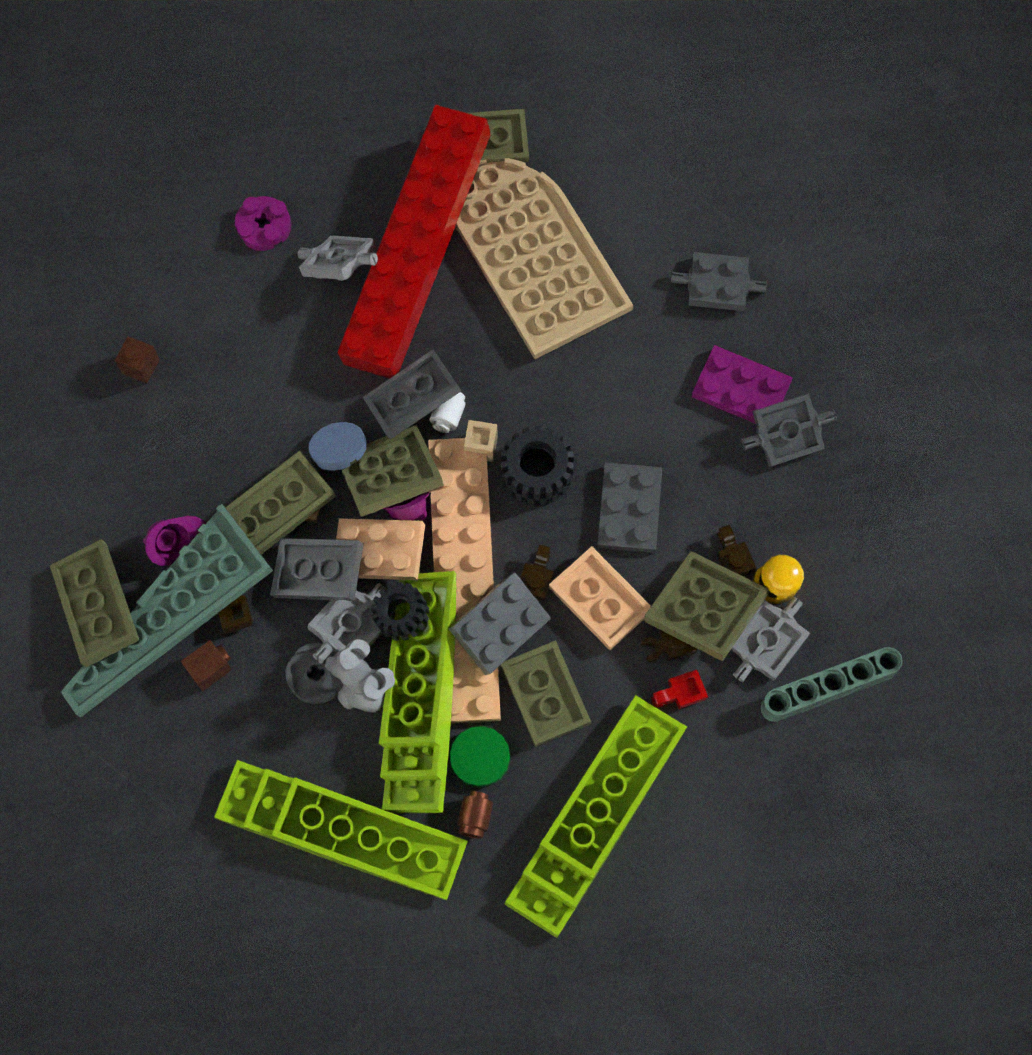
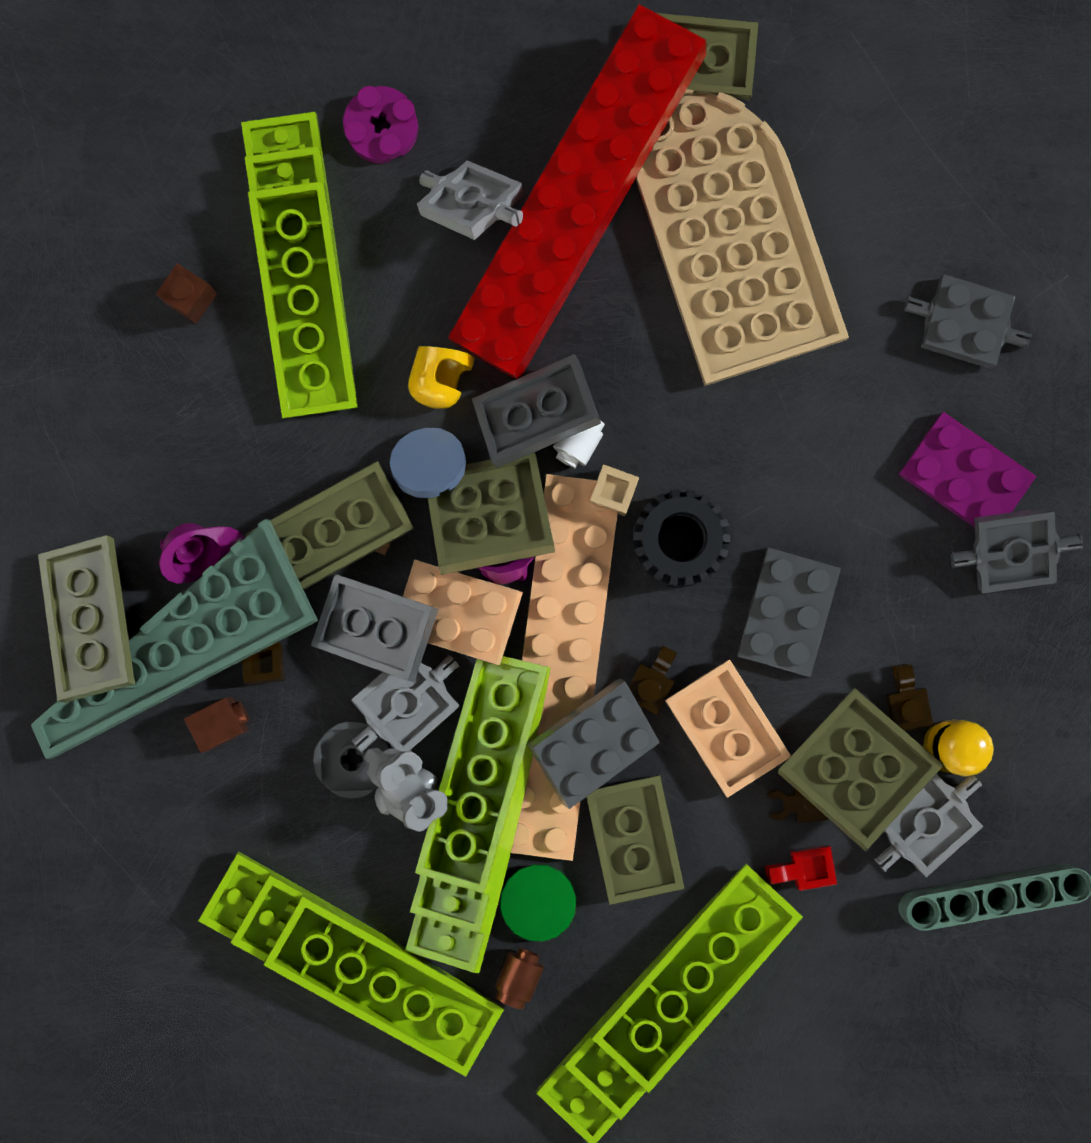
camera: 10 degrees right, 15 degrees up
black tyre [371,582,430,641] -> none
none -> lime slope [241,112,358,418]
none -> yellow helmet [408,346,475,409]

